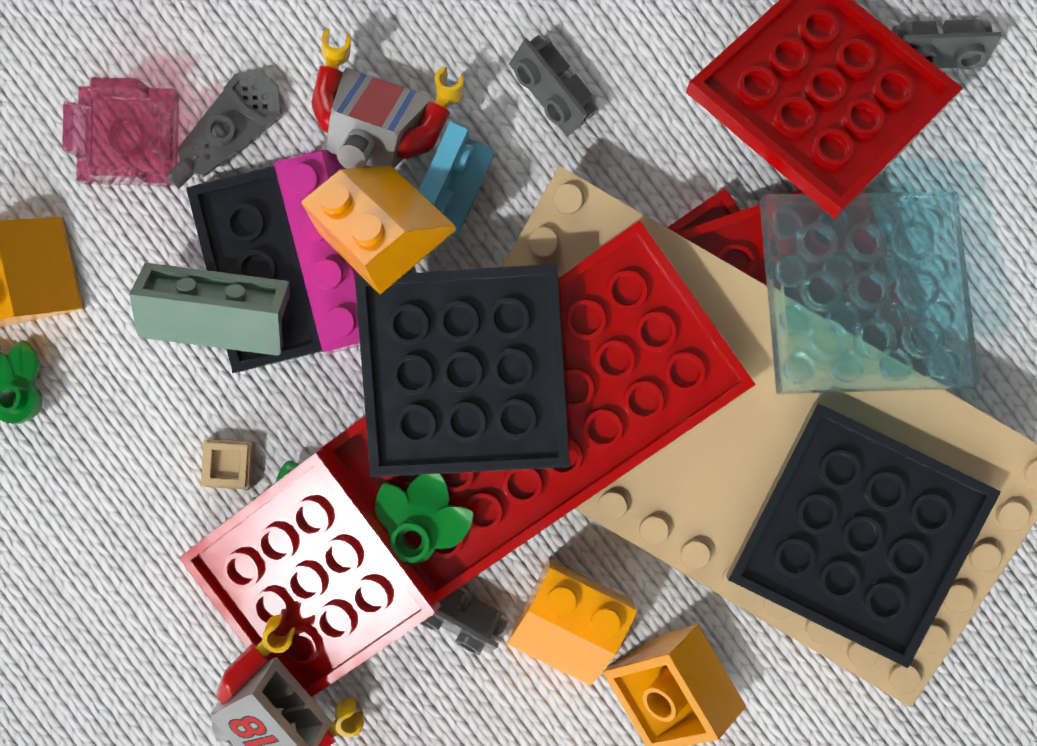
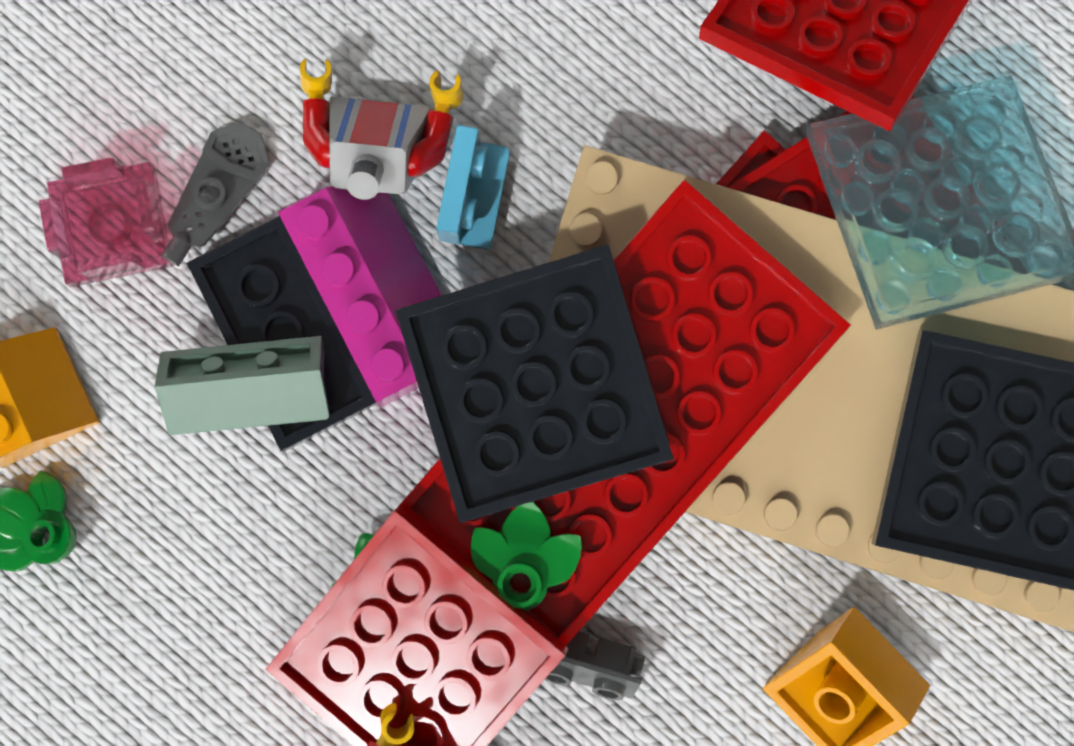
camera: 20 degrees left, 5 degrees down
tan tile [200,439,255,490] -> none
light orange slope [301,166,456,295] -> none
light orange slope [507,558,638,685] -> none
dark grey hinge [509,35,599,137] -> none

